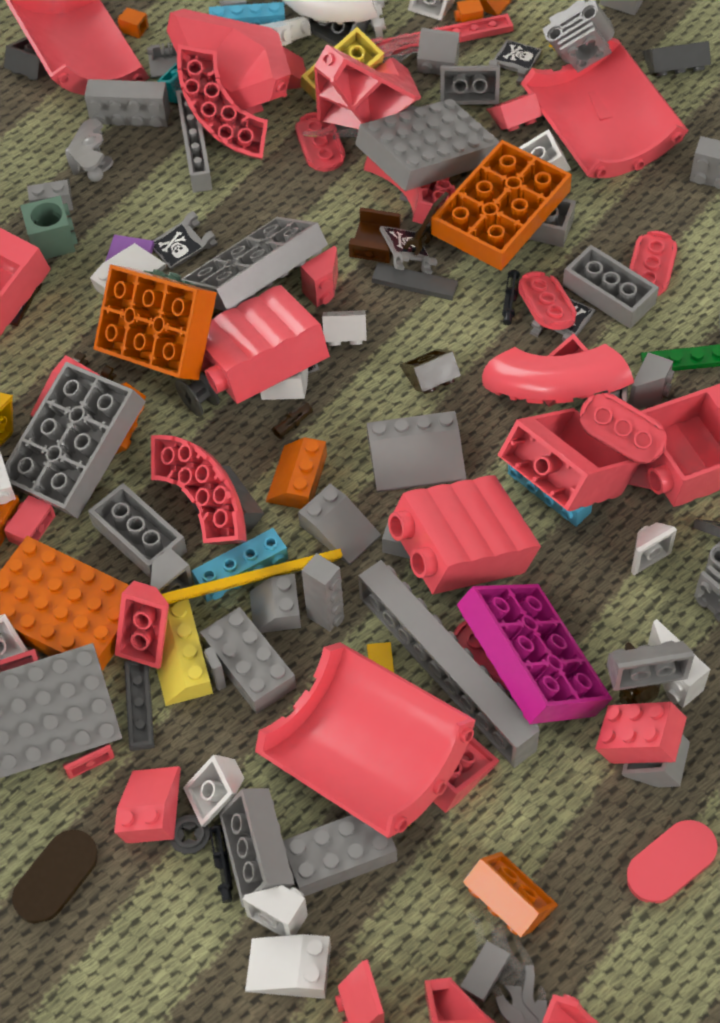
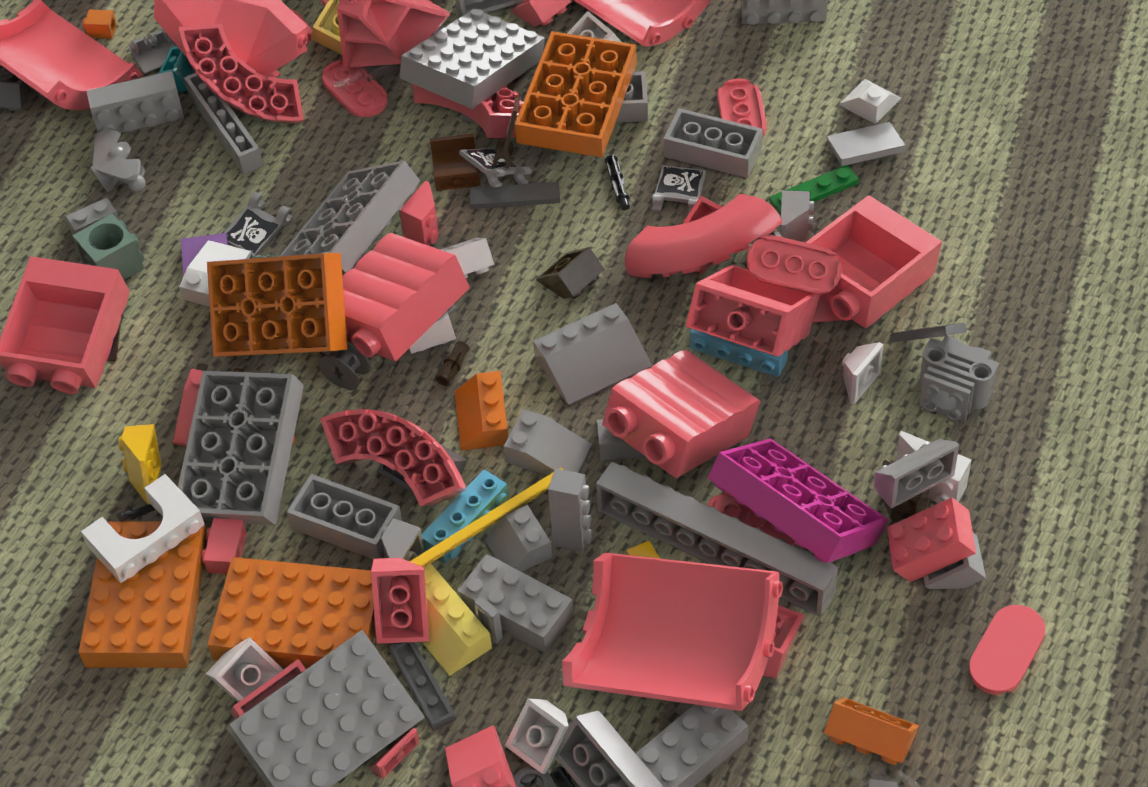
camera: 20 degrees left, 5 degrees down
coral tile [518,271,577,330] -> none

